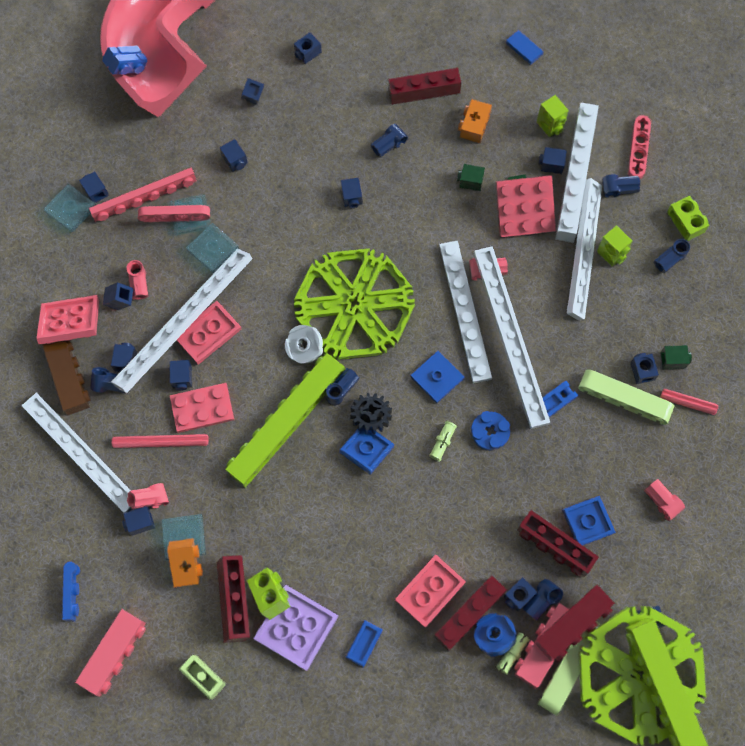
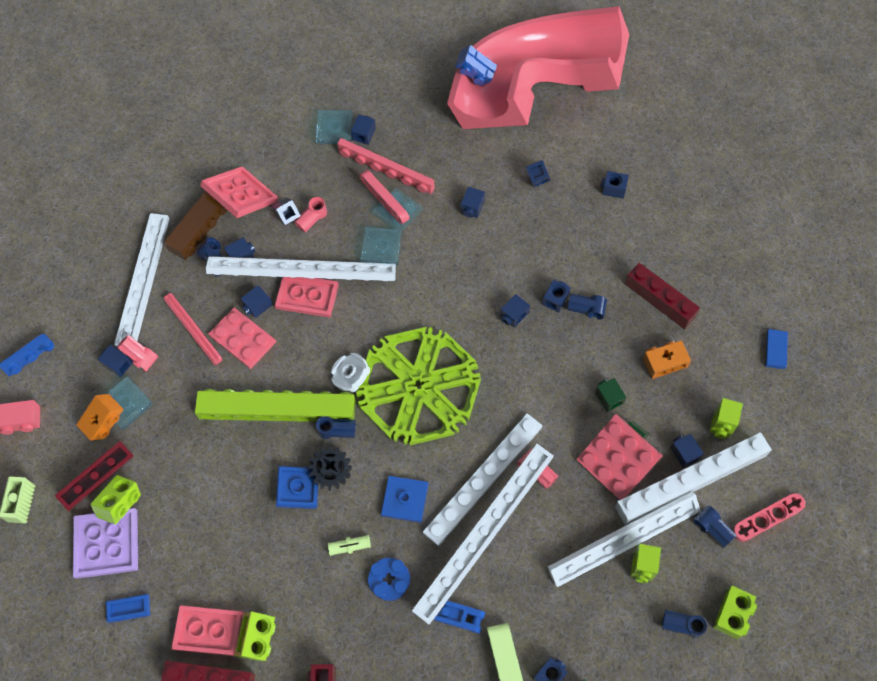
camera: 55 degrees right, 5 degrees down
none -> lime brick [234,612,276,661]
none -> dark blue brick [542,280,571,313]

